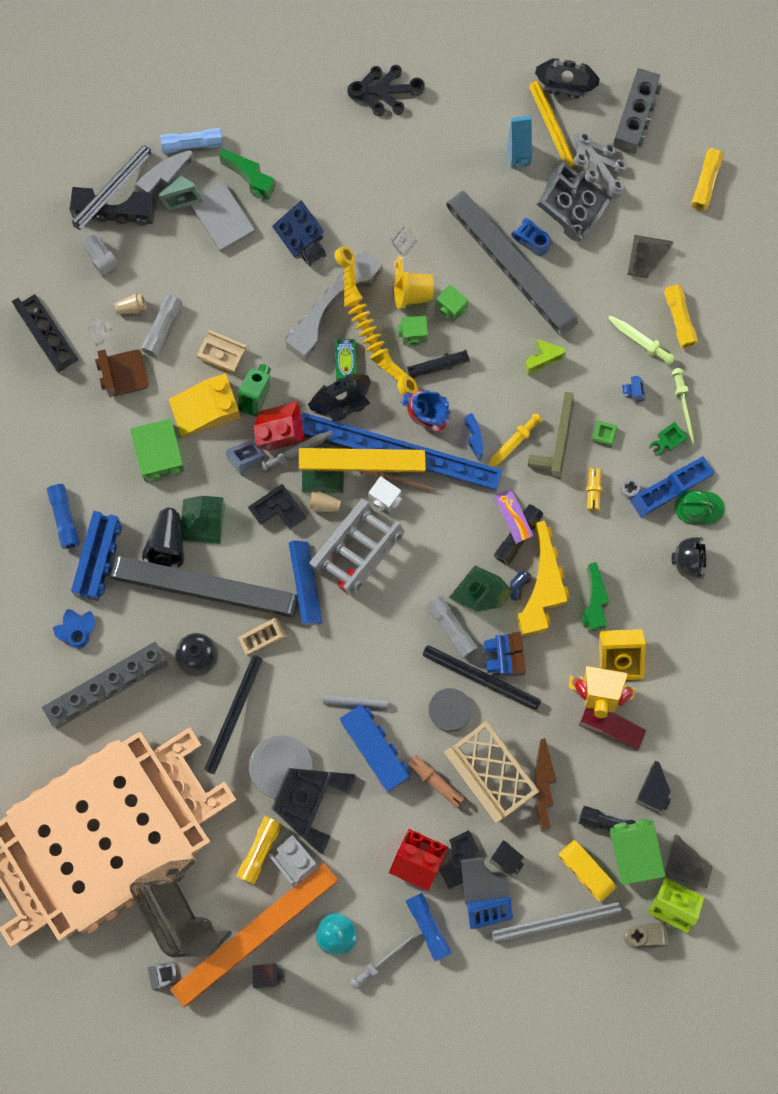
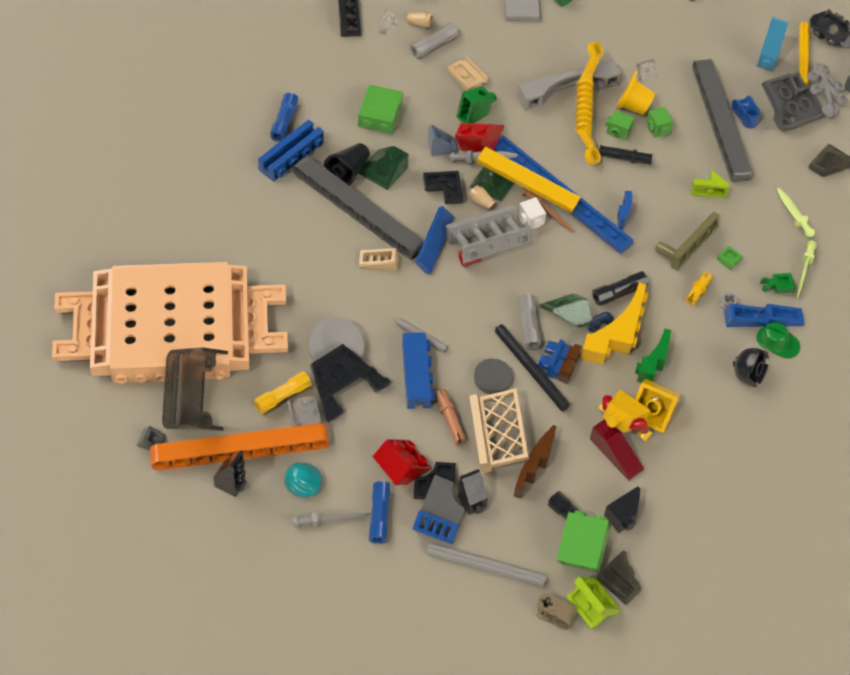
camera: 25 degrees right, 20 degrees down
dark grey brick [42,642,168,729] -> none
blue plate [53,609,95,649] -> none
reddish brown bracket [95,349,149,397] -> none
yellow slope [169,373,240,438] -> none
black cylinder [175,633,219,676] -> none
black axle [204,655,263,774] -> none
dark blue hinge [272,200,325,258] -> none
black bush [300,241,327,267] -> none
black piece [308,374,371,422] -> none
tile [335,339,357,381] -> none
blue hair [400,390,451,432] -> none
yellow sword [487,414,542,467] -> none
medium lavender sticker [494,489,533,543] -> none
yellow beam [558,840,617,903] -> none
blue tile [622,375,645,402] -> none
yellow axle [664,284,698,349] -> none

